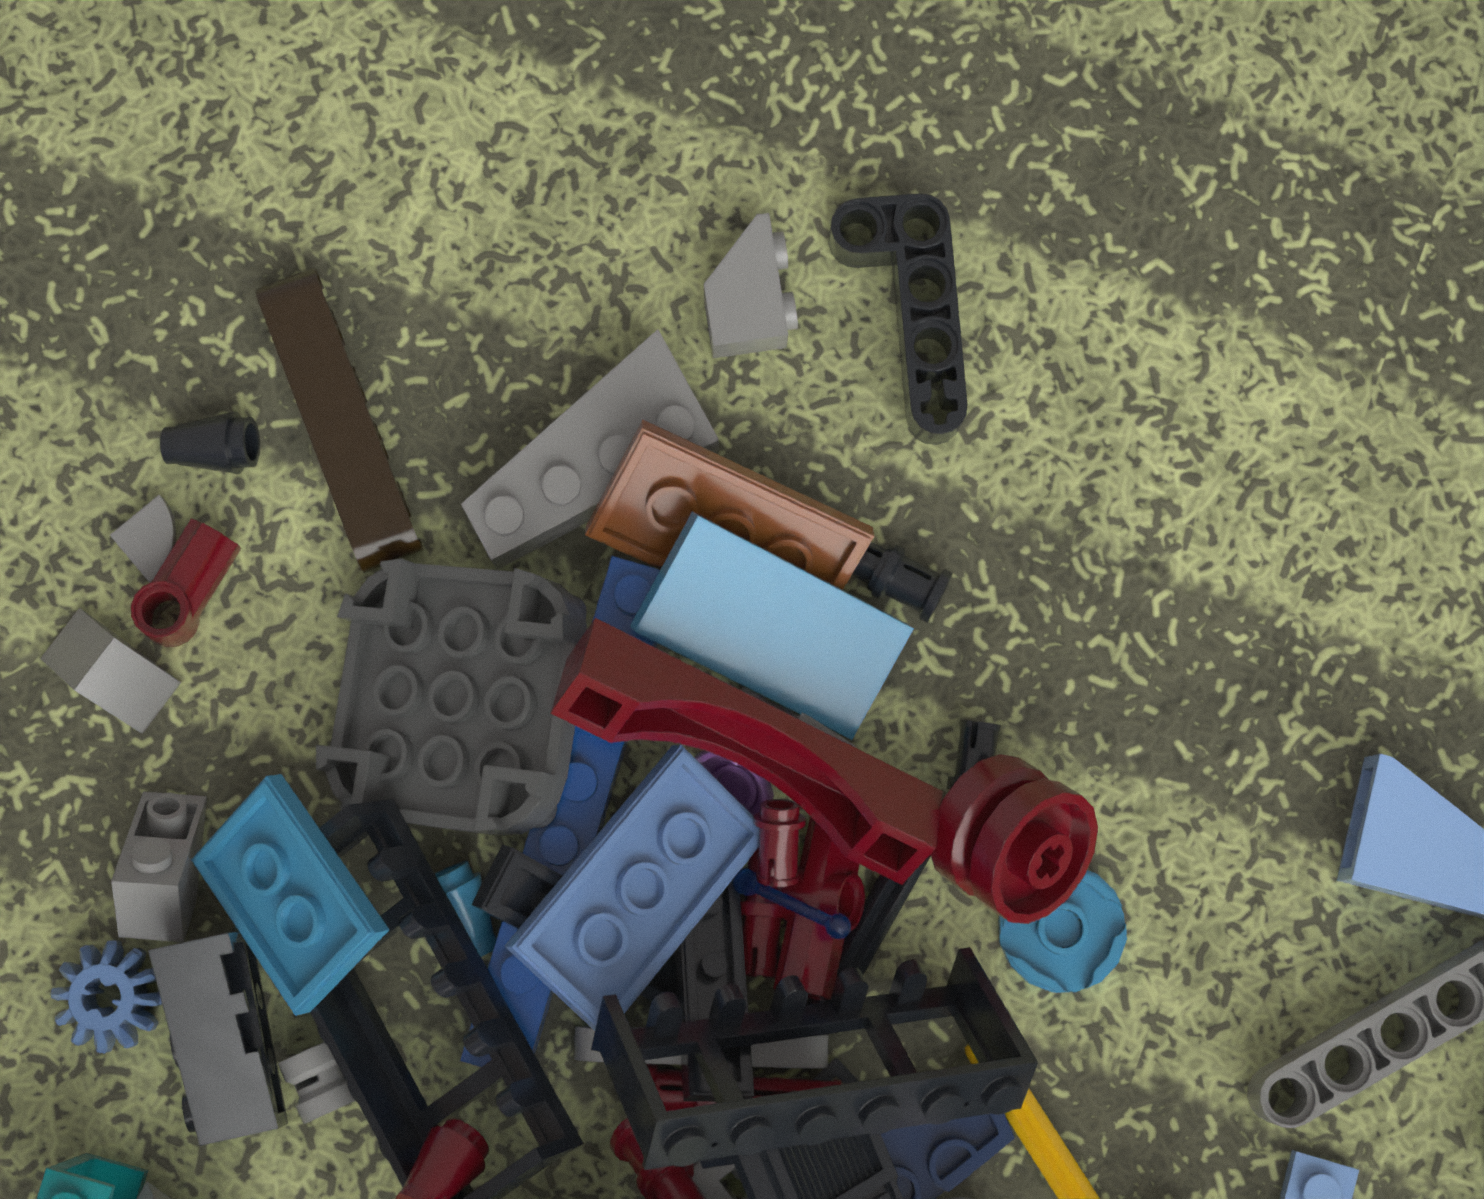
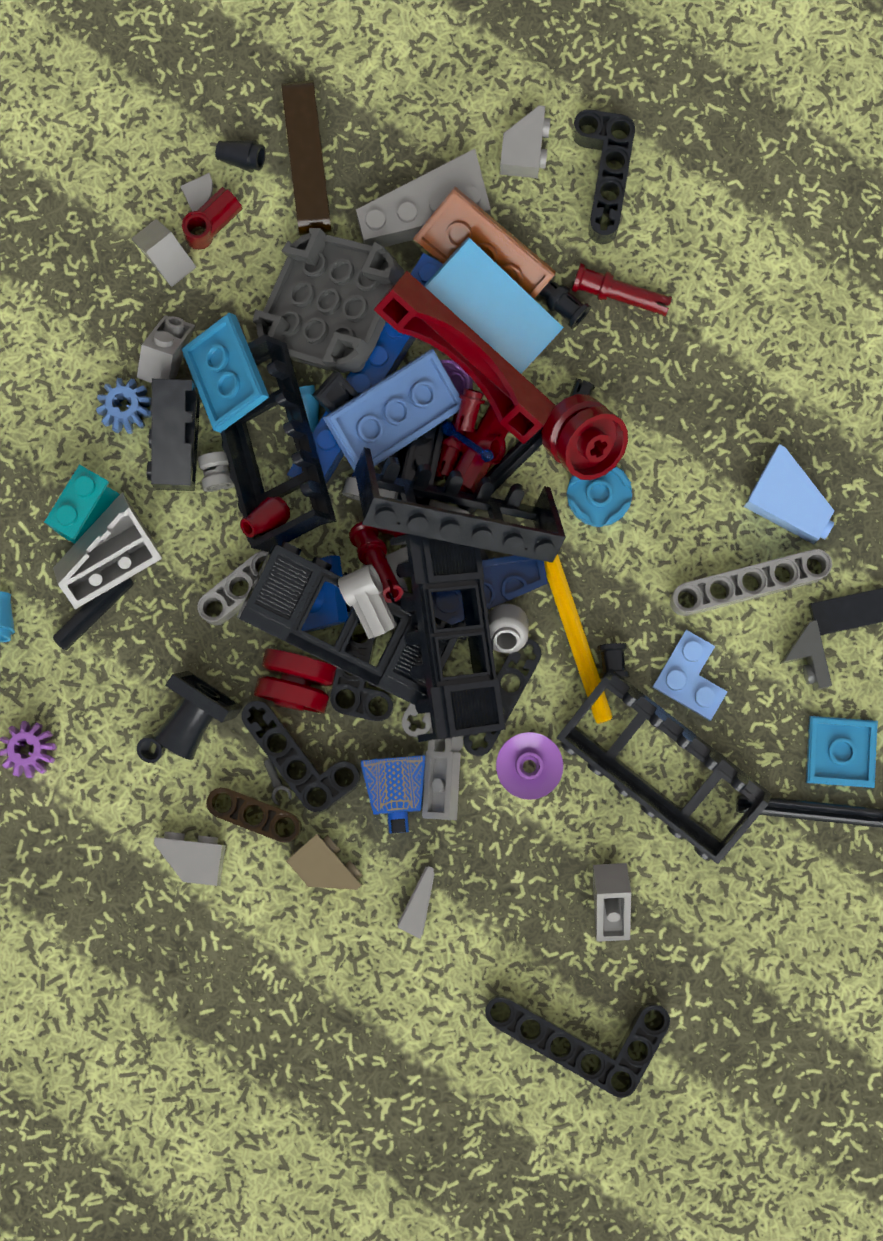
camera: 25 degrees right, 0 degrees up
none -> dark red pin [571,263,672,317]

